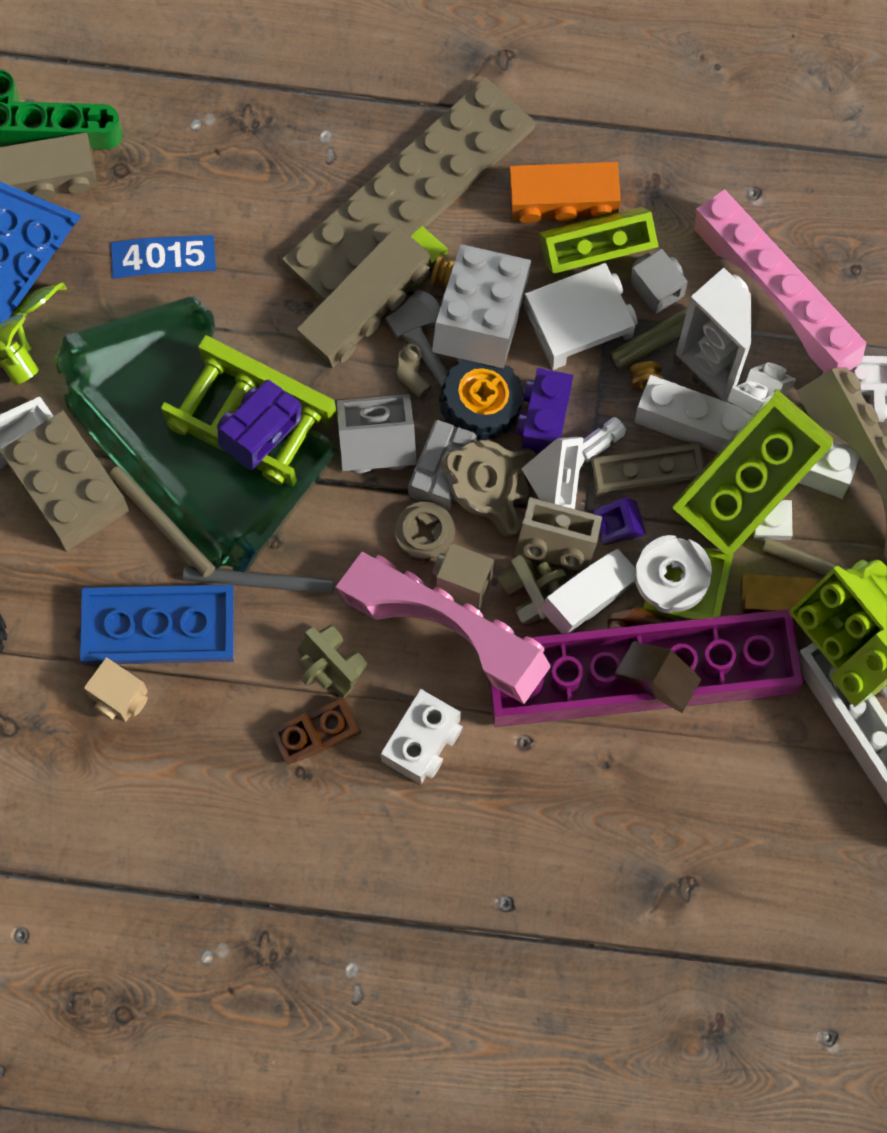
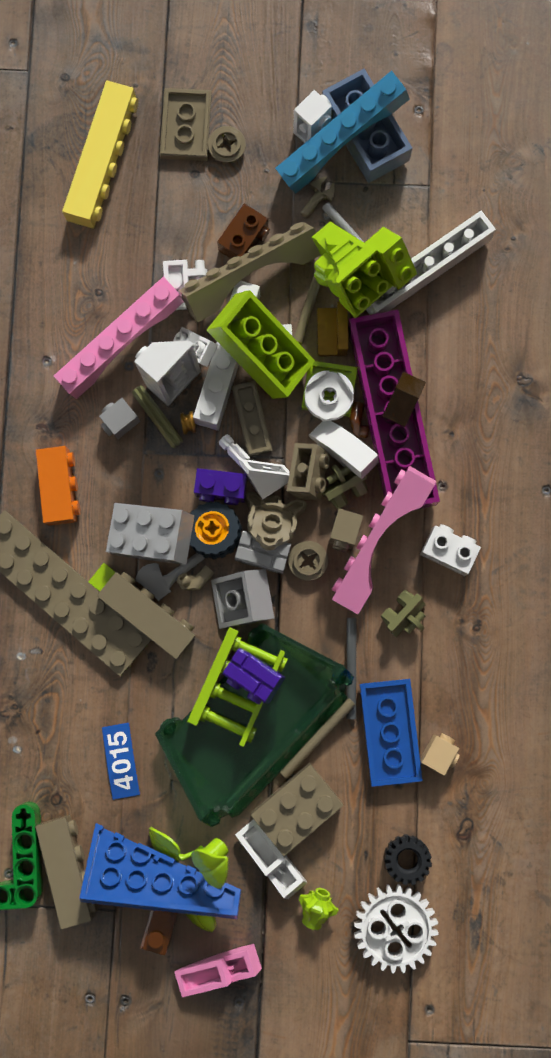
camera: 90 degrees left, 10 degrees up
reddish brown slope [271,697,361,765] -> none
pearl gold bush [430,254,455,290] -> none
white panel [524,263,638,370] -> none
lime brick [539,207,659,274] -> none
dark purple slope [593,497,646,545] -> none

